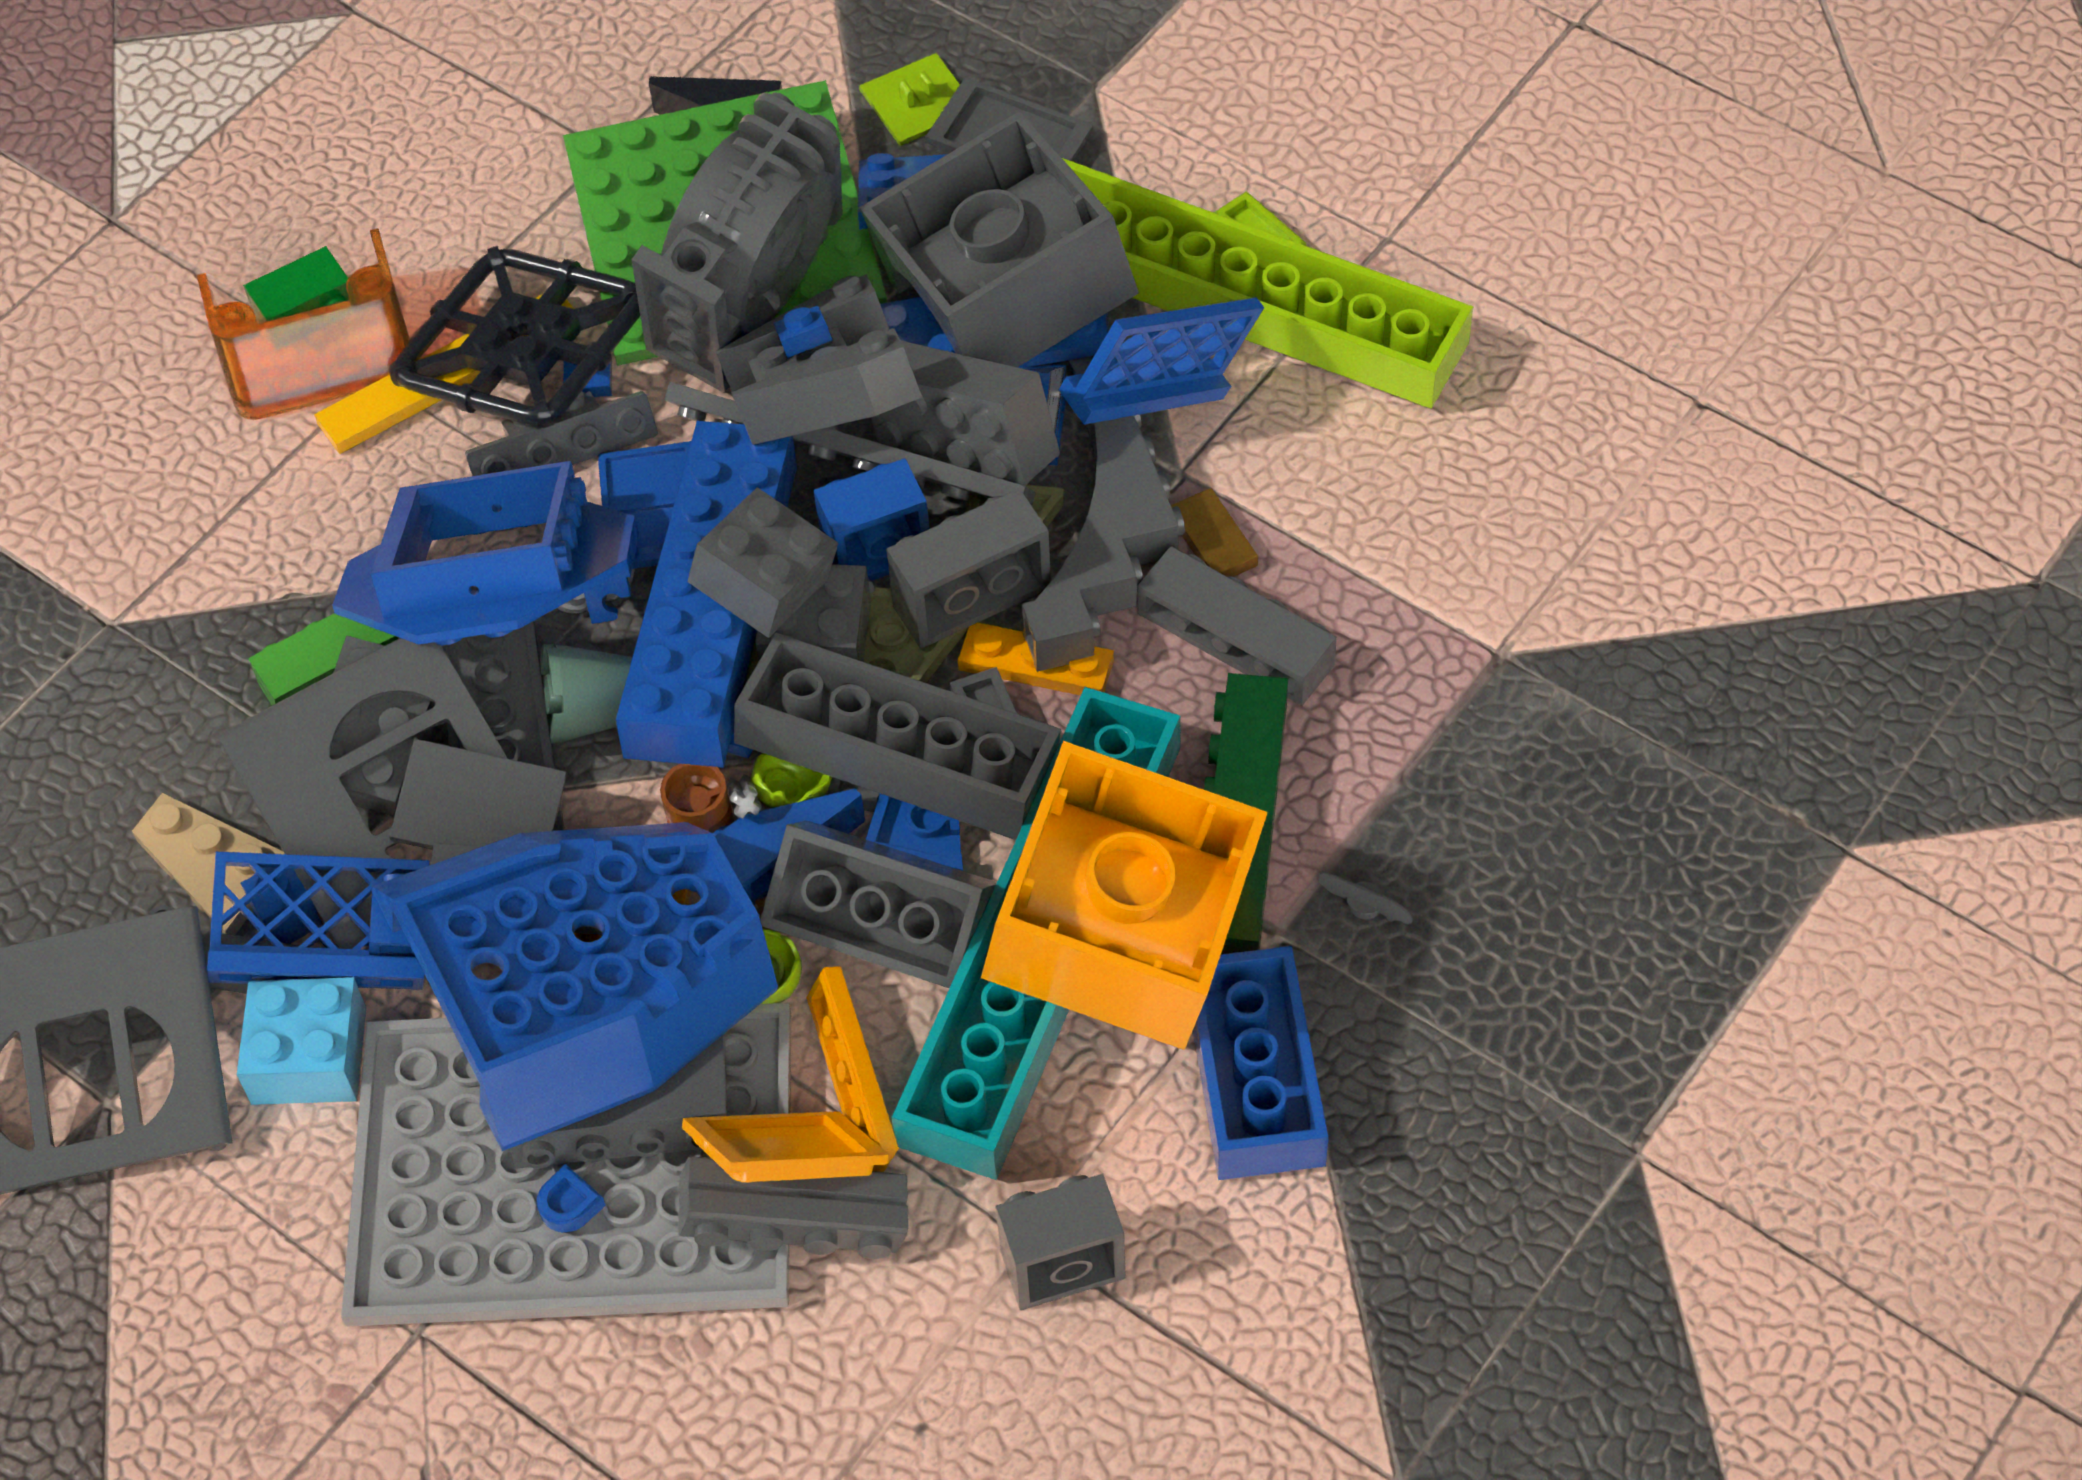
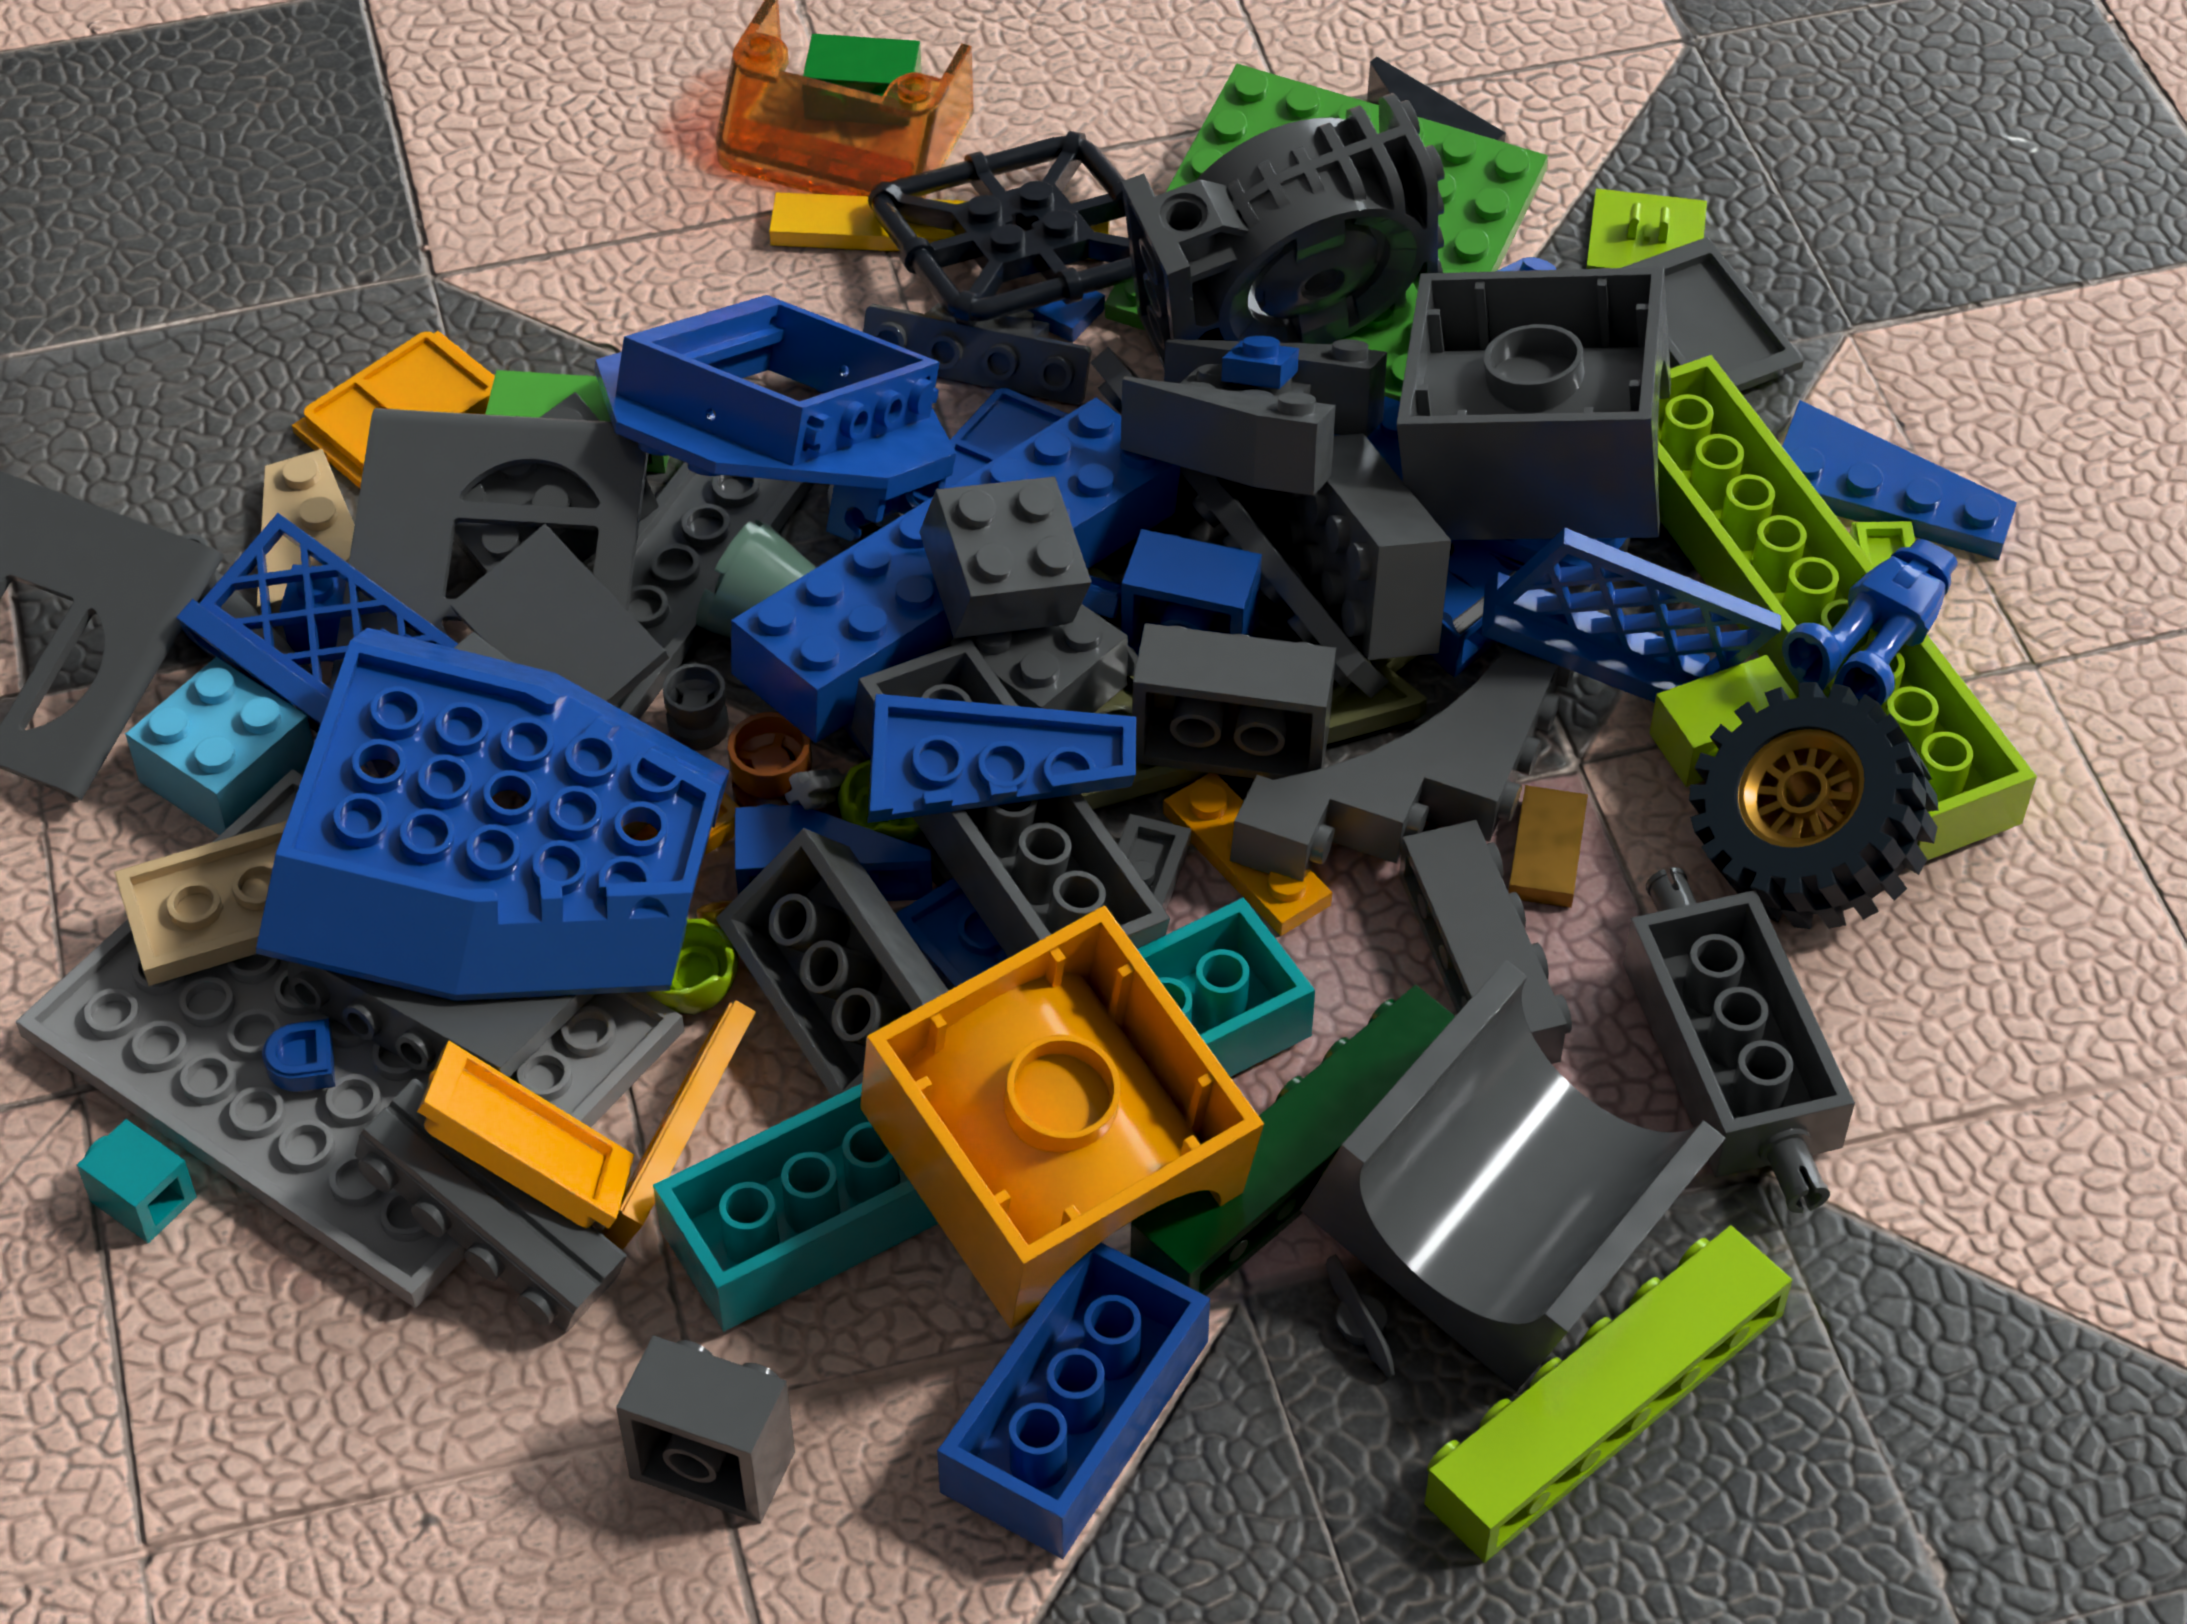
camera: 35 degrees right, 5 degrees down
none -> teal brick [76,1119,197,1243]
none -> tan plate [114,821,287,986]
none -> light orange piece [292,331,495,488]
none -> dark grey wheel [662,663,729,751]
none -> blue wing [867,694,1136,823]
none -> dark grey piece [1300,959,1726,1392]
none -> lime brick [1424,1225,1793,1563]
none -> dark grey brick [1623,867,1855,1213]
none -> lime brick [1649,655,1797,787]
none -> black wheel [1689,682,1939,929]
none -> blue wing [1782,400,2017,560]
none -> blue piece [1782,539,1958,706]

